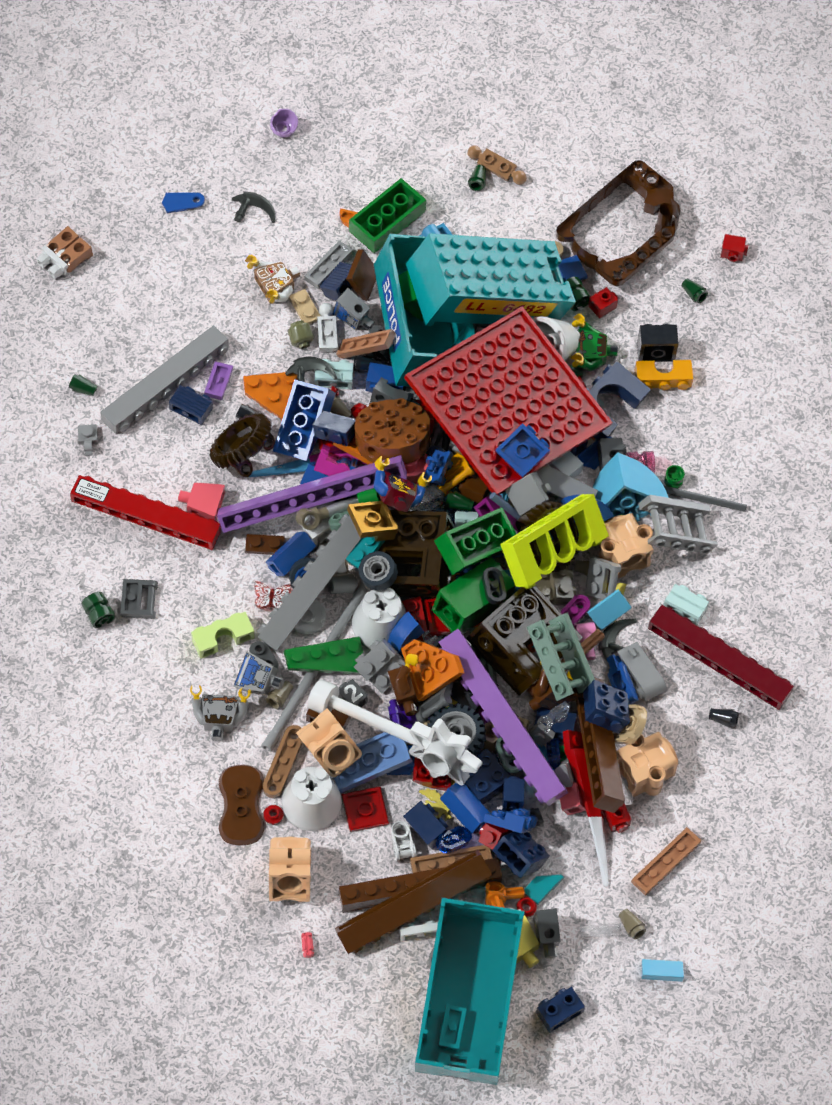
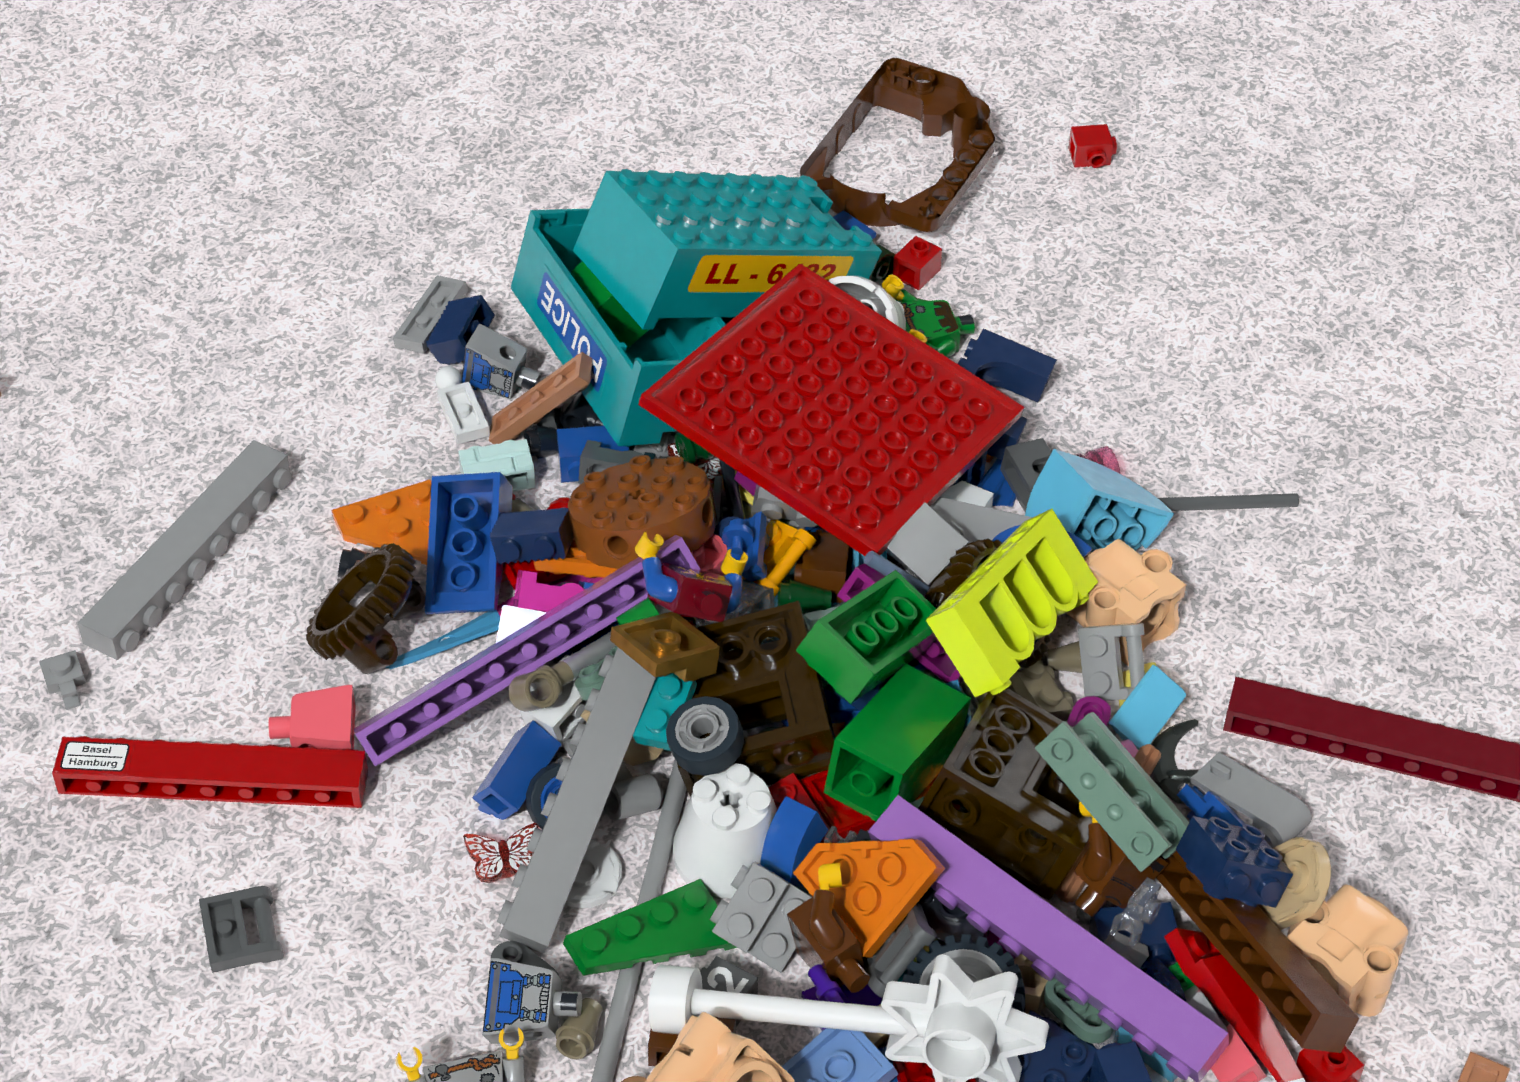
camera: 15 degrees left, 15 degrees down
dark green cone [68,374,98,396] -> none
dark green wheel [81,592,116,628] -> none
blue piece [162,192,205,213] -> none
dark blue brick [169,385,213,425] -> none
yellowish green arch [191,612,255,659] -> none
medium lavender plate [204,361,233,400] -> none
pearl dark grey piece [231,191,276,223] -> none
torso [245,255,300,304] -> none
reddish brown plate [245,534,285,555] -> none
lavender hair [270,109,298,138] -> none
pearl dark grey piece [285,356,337,382] -> none
olive head [287,320,314,349] -> none
tan plate [289,289,320,324] -> none
orange tile [340,208,358,228] -> none
reddish brown tile [346,249,376,301] -> none
green brick [349,178,426,254] -> none
medium nougat plate [467,145,527,185] -> none
dark green cone [468,165,486,191] -> none
black plate [482,567,506,605] -> none
blue plate [495,423,550,478] -> none
light orange arch [634,360,693,390] -> none
black brick [637,323,679,362] -> none
light grey fence [638,495,718,554] -> none
green wheel [664,465,685,489] -> none
light aqua brick [664,584,709,626] -> none
dark green cone [681,278,708,303] -> none
black cone [709,708,739,728] -> none

